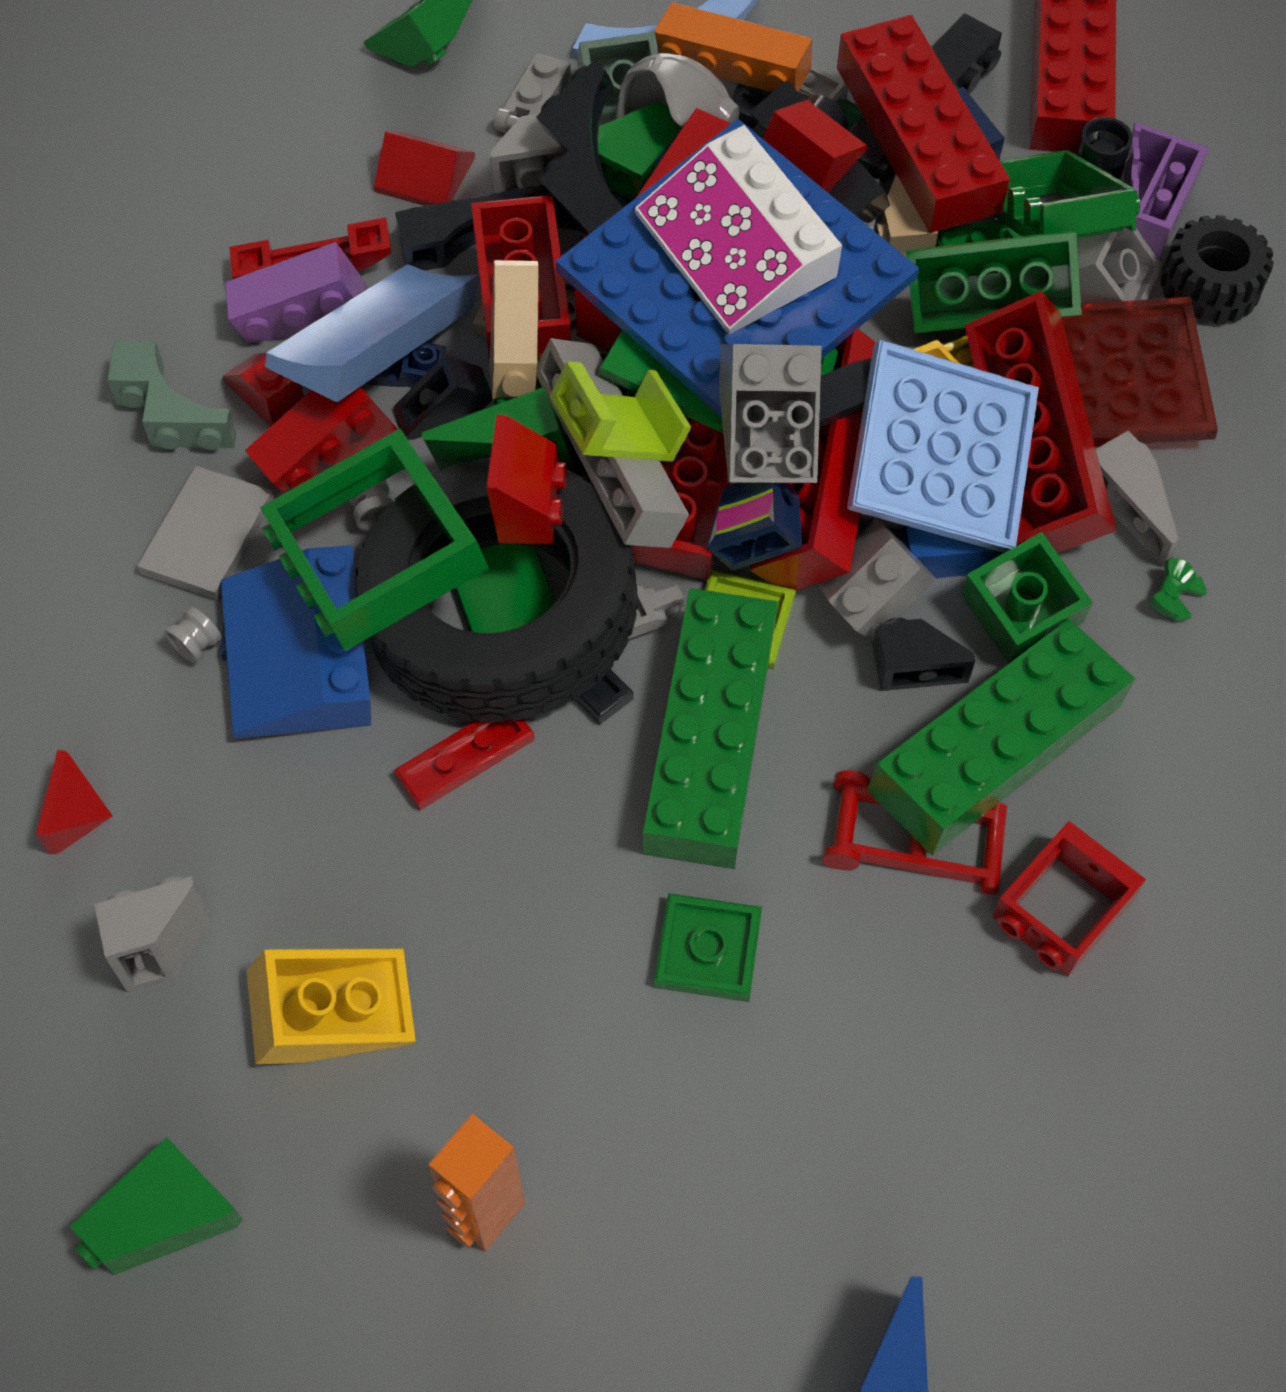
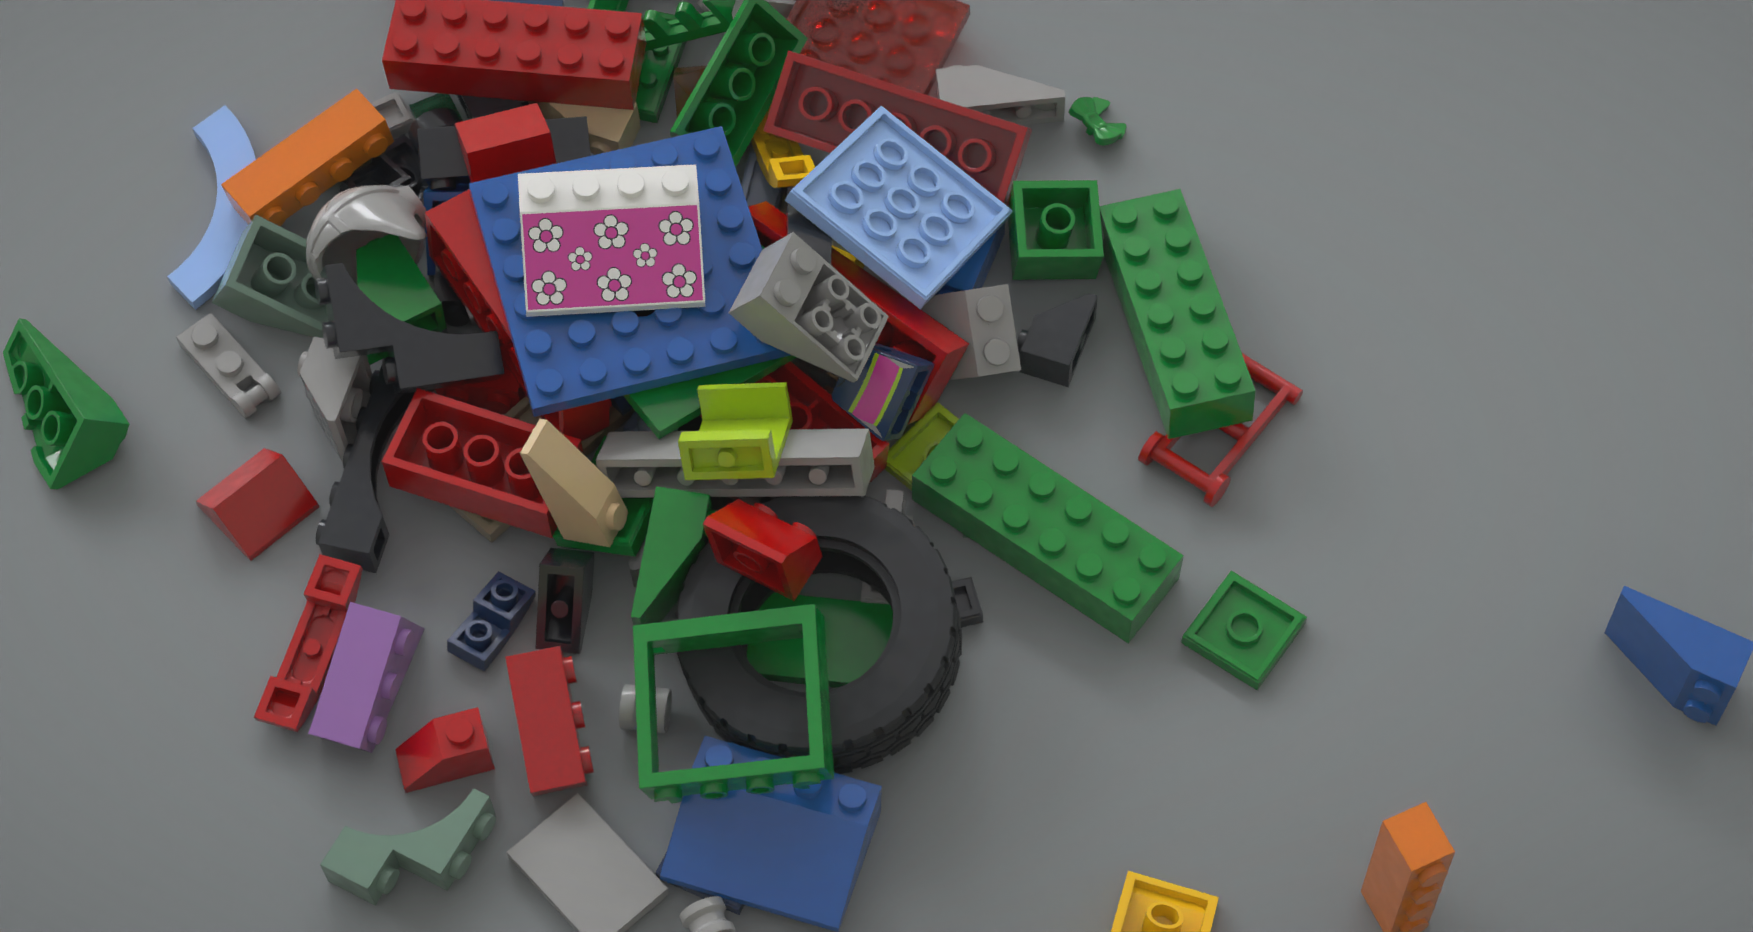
camera: 60 degrees left, 0 degrees up
medium blue arch [265,264,479,402] -> none
red tile [394,719,535,811] -> none
red window [992,821,1146,977] -> none

